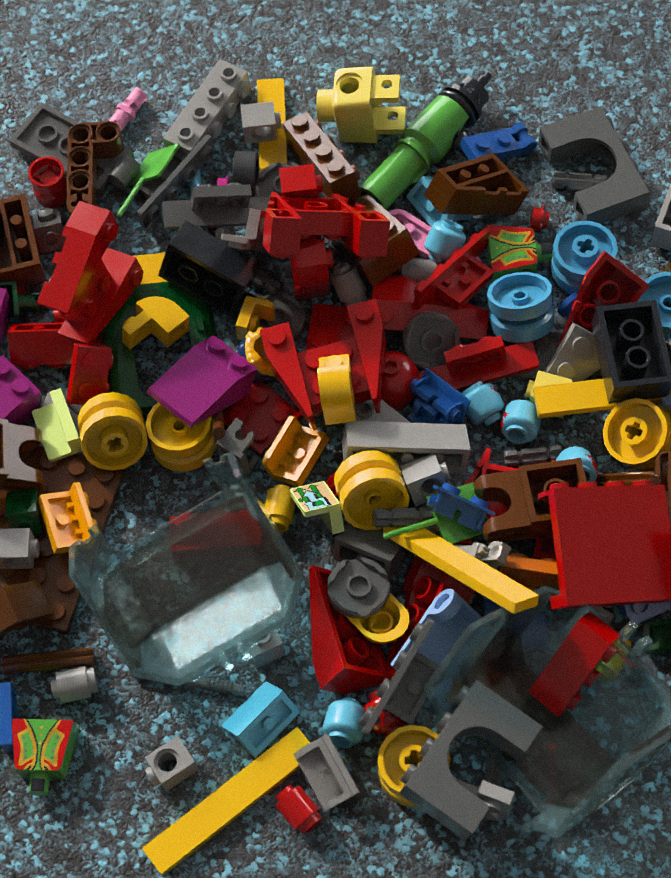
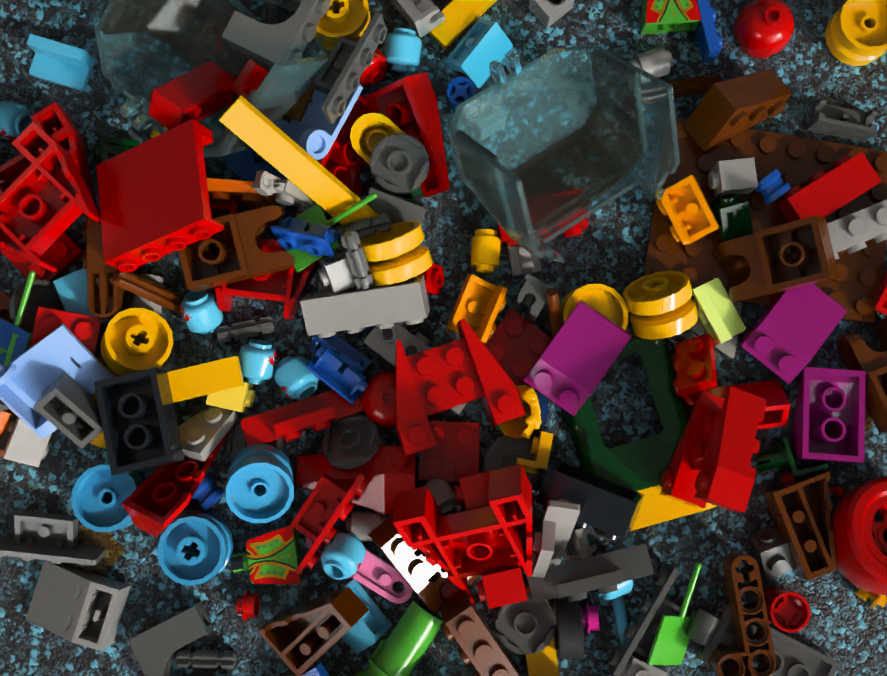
camera: 170 degrees right, 20 degrees up
yellow brick [122,296,190,350] -> none
panel [290,481,344,534] -> none
yellow brick [317,354,356,425] -> none
none -> red bracket [231,59,276,112]
none -> dark grey axle [340,230,374,290]
none -> blue wheel [447,77,476,112]

